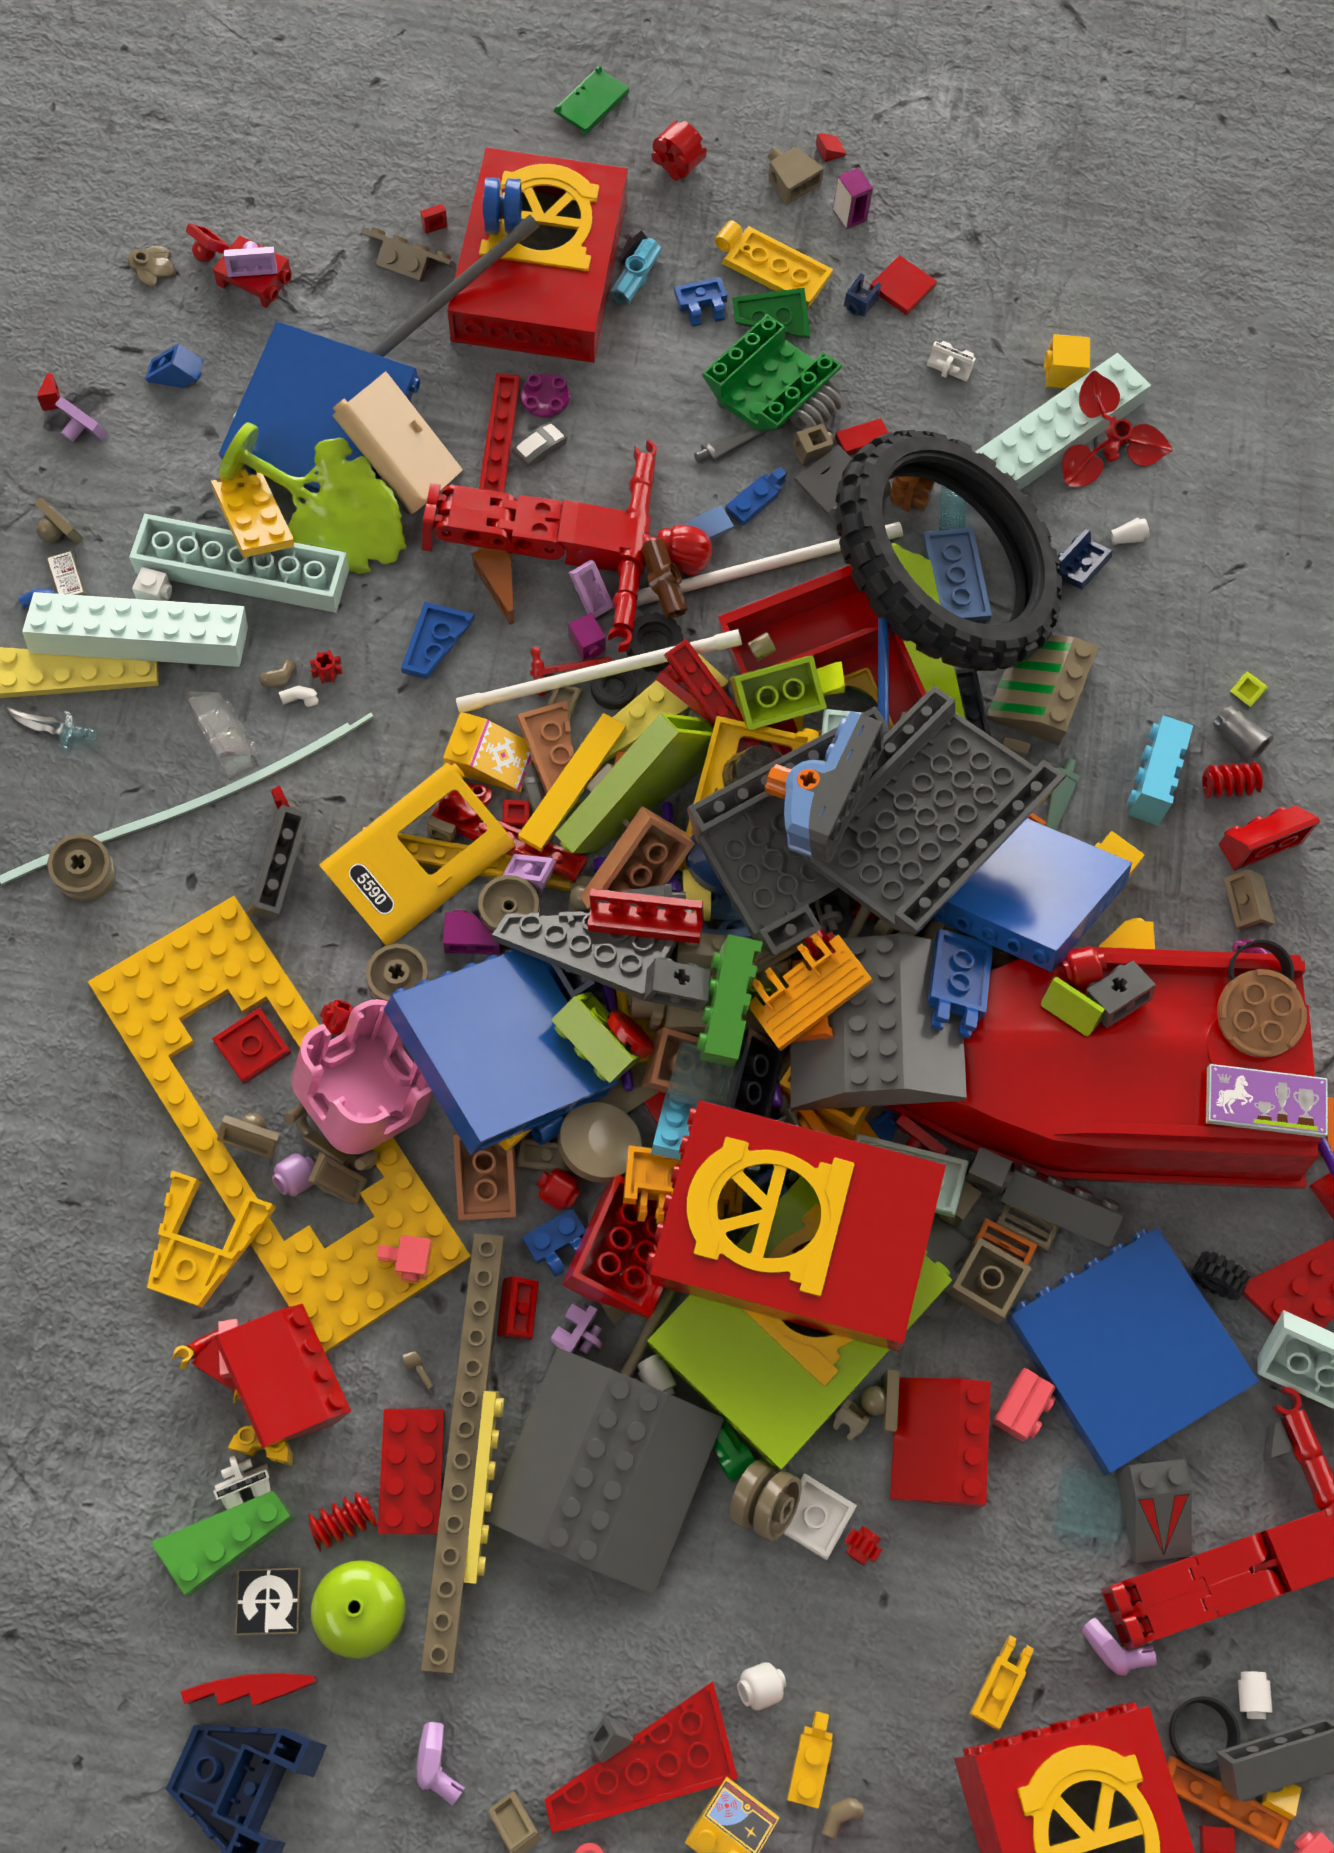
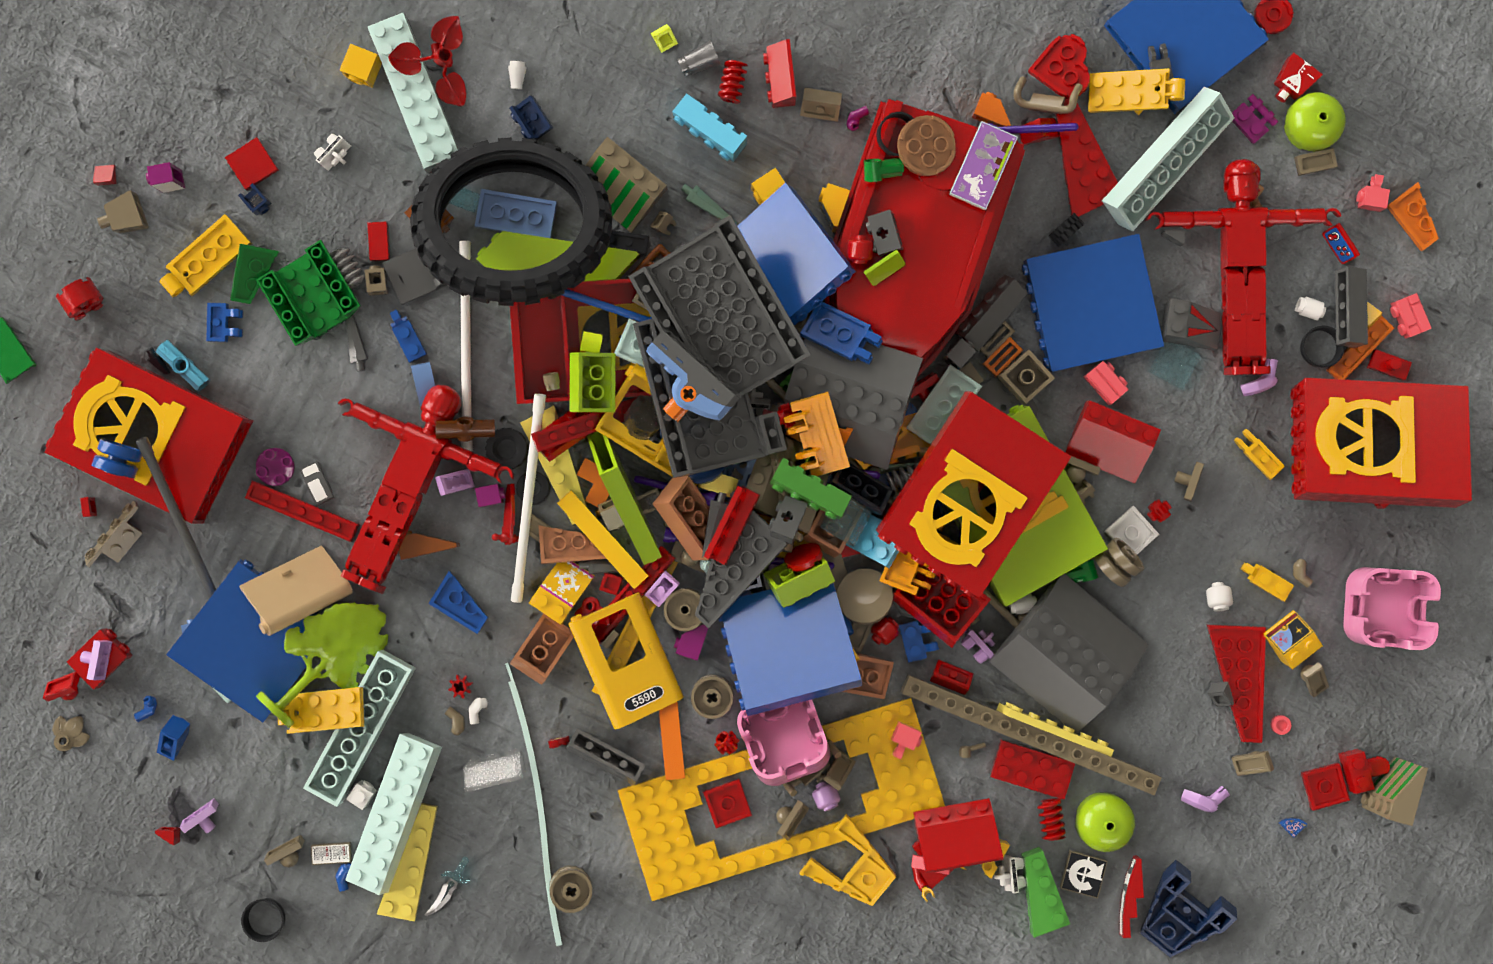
camera: 70 degrees left, 20 degrees up
none -> blue arm [134,696,157,722]
none -> nougat slope [510,613,574,685]
none -> orange tile [659,701,685,781]
none -> green piece [864,158,904,182]
none -> dark tan tile [1174,462,1204,502]

